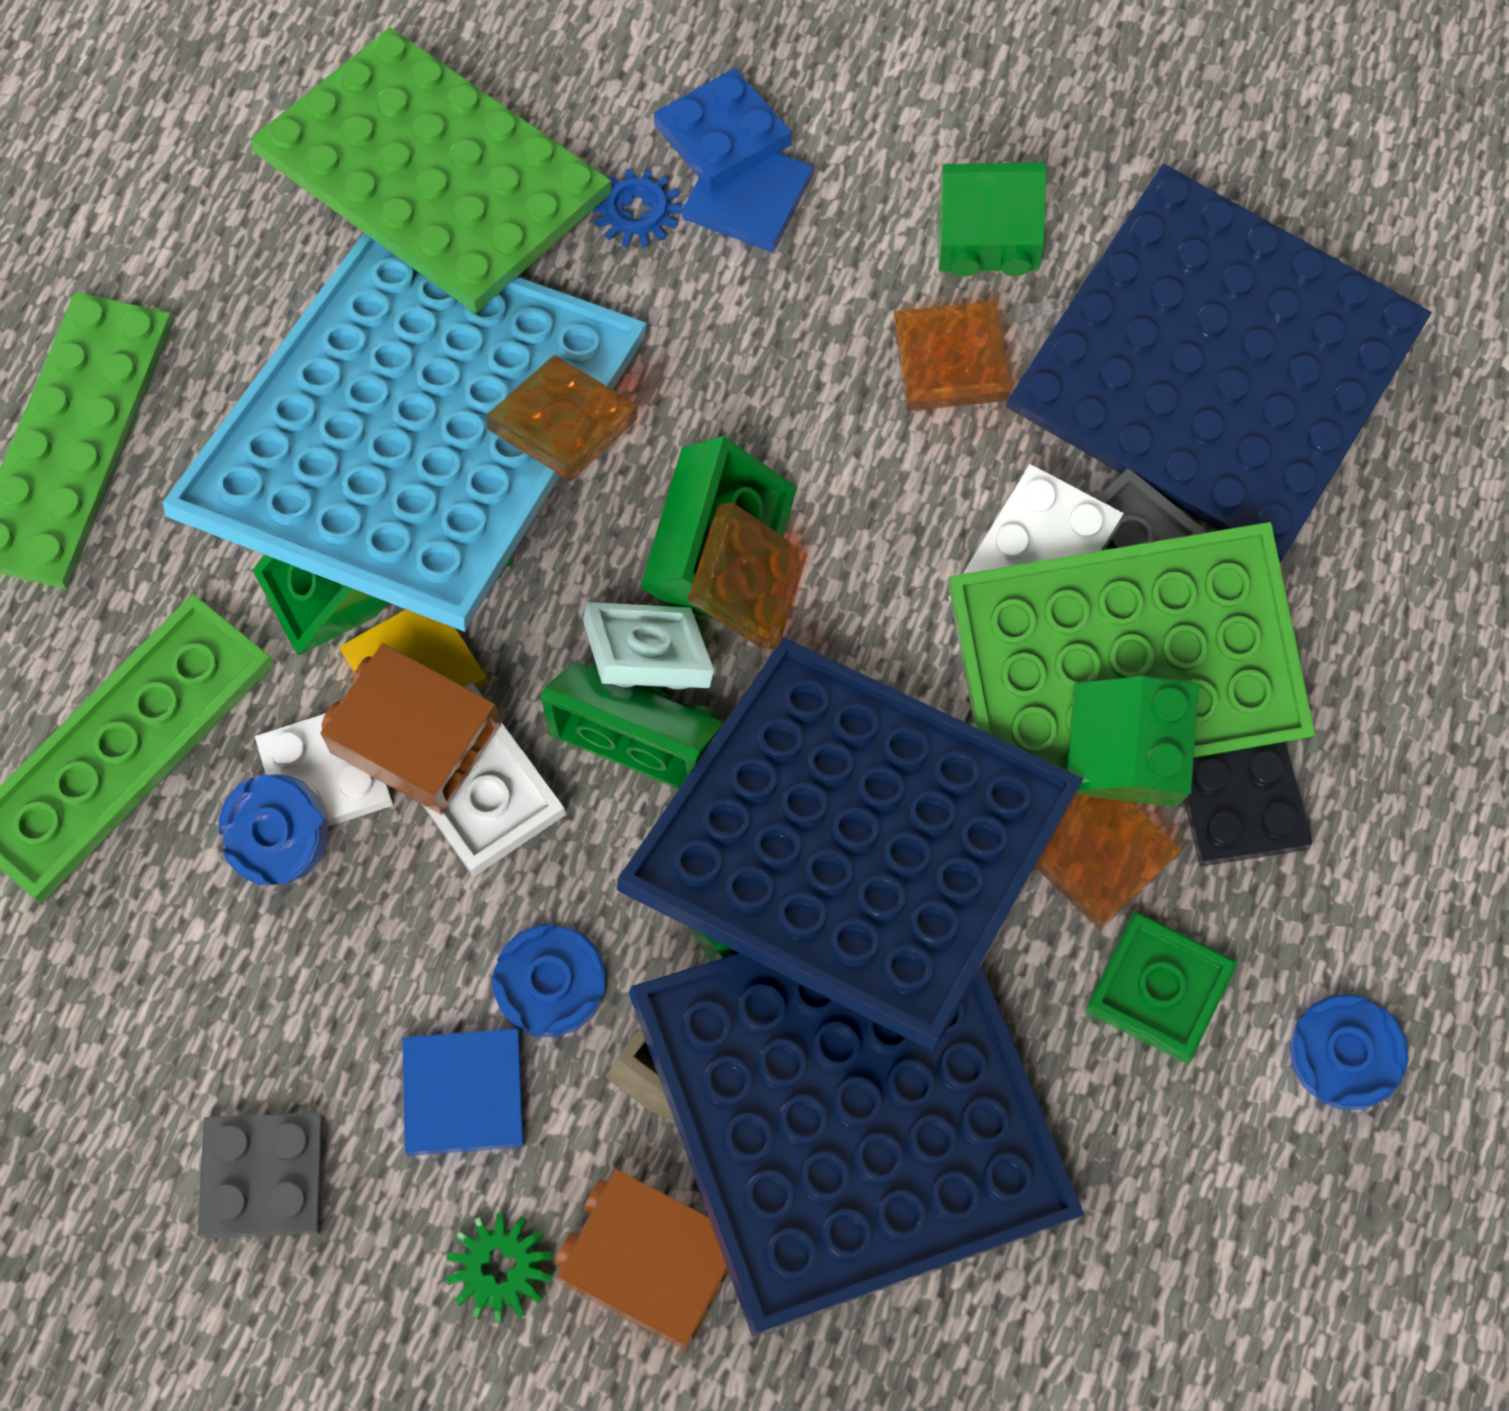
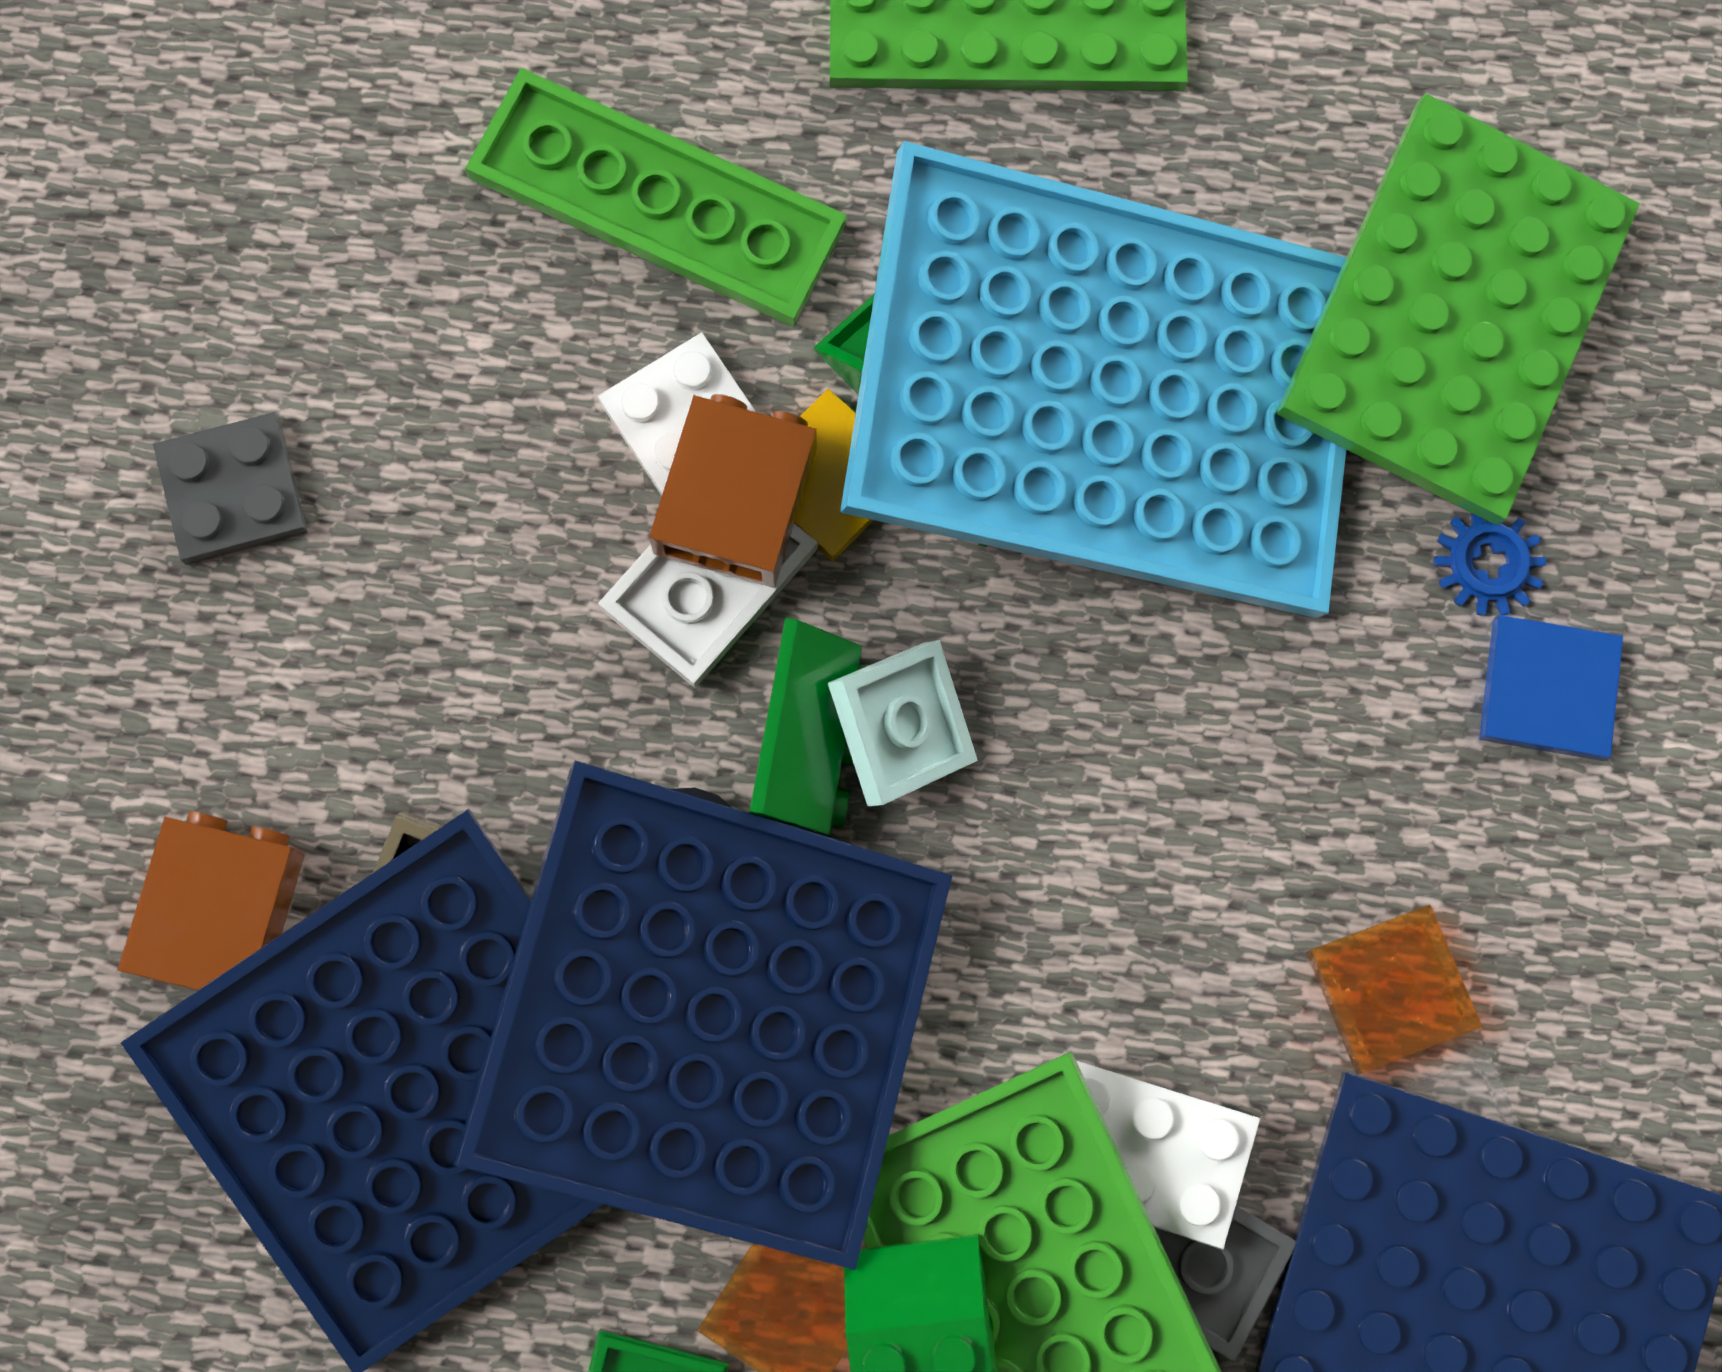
camera: 70 degrees right, 10 degrees up
blue tile [218,774,328,885] -> none
blue tile [402,1028,524,1156] -> none
green gear [446,1213,553,1323] -> none
clear orange plate [487,354,638,481] -> none
blue tile [492,924,606,1037] -> none
green slope [640,436,797,627] -> none
blue plate [654,68,792,191] -> none
clear orange plate [687,502,807,650] -> none
green slope [936,163,1046,276] -> none

